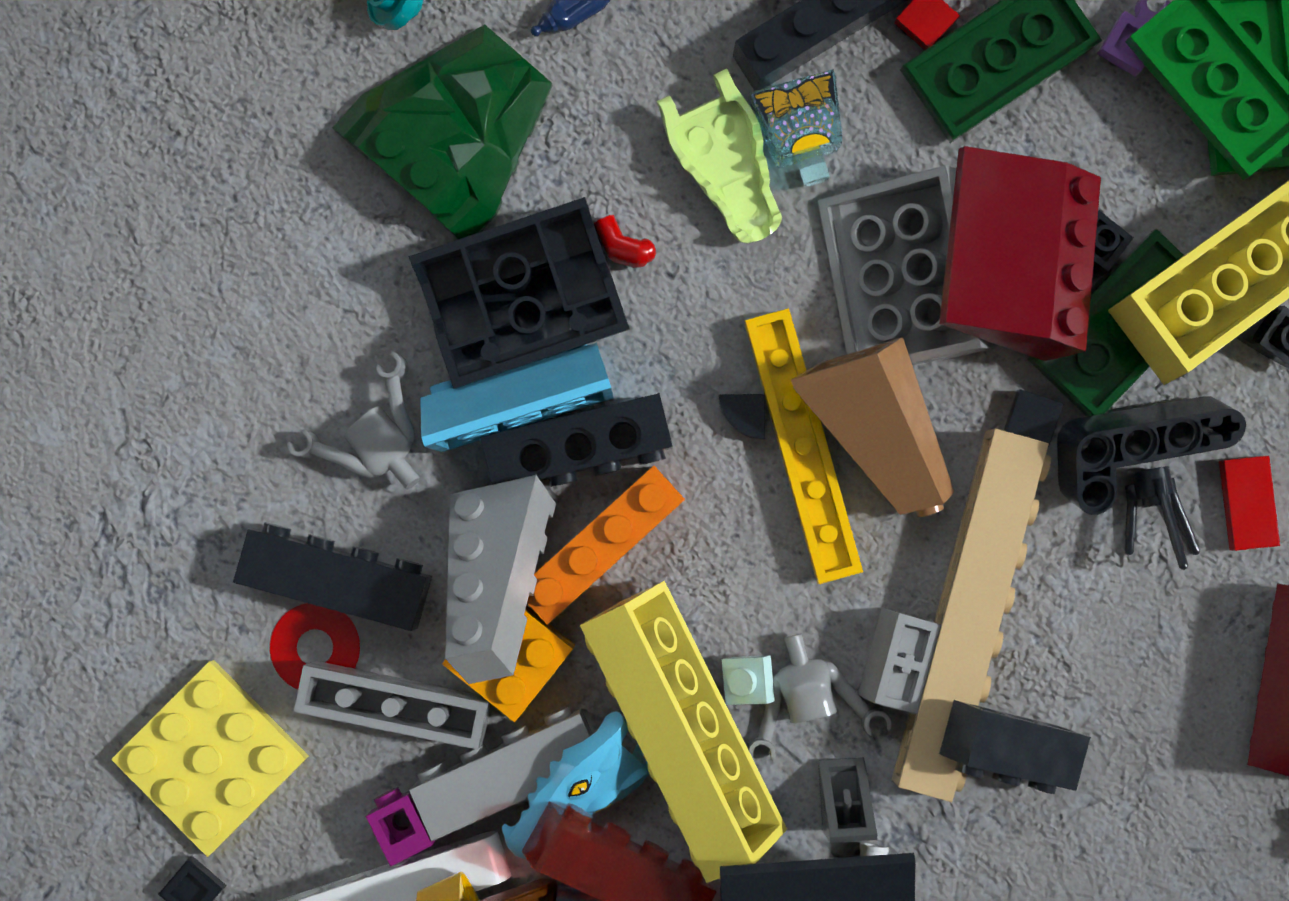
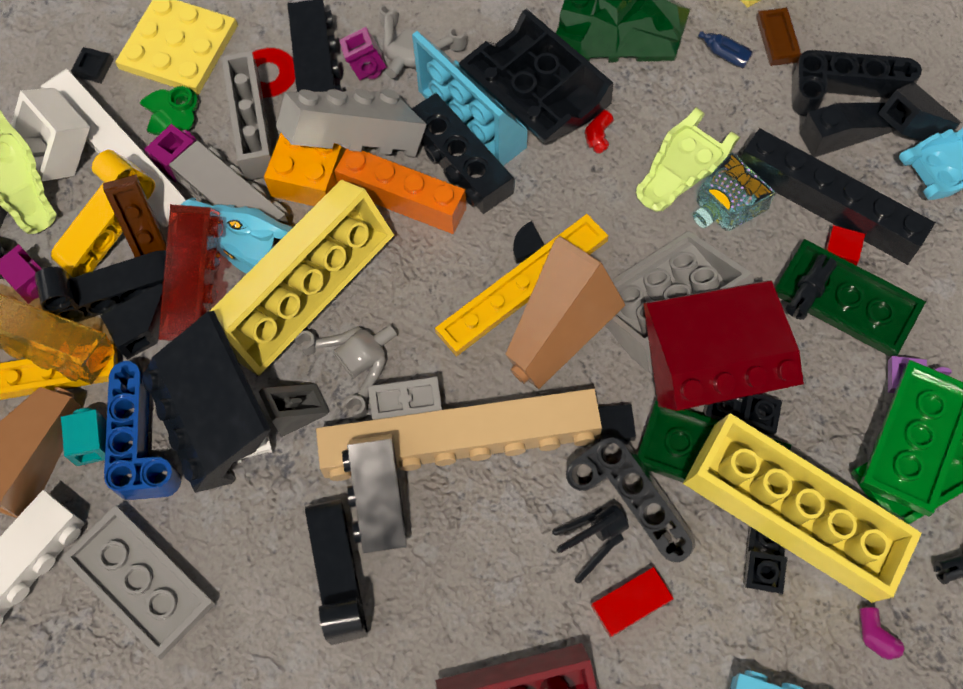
camera: 70 degrees right, 20 degrees down
light aqua plate [722,655,775,705] -> none
none -> green plate [140,86,198,135]
none -> black beam [305,498,368,645]
none -> magenta brick [339,26,386,81]
none -> black pin [786,254,837,320]

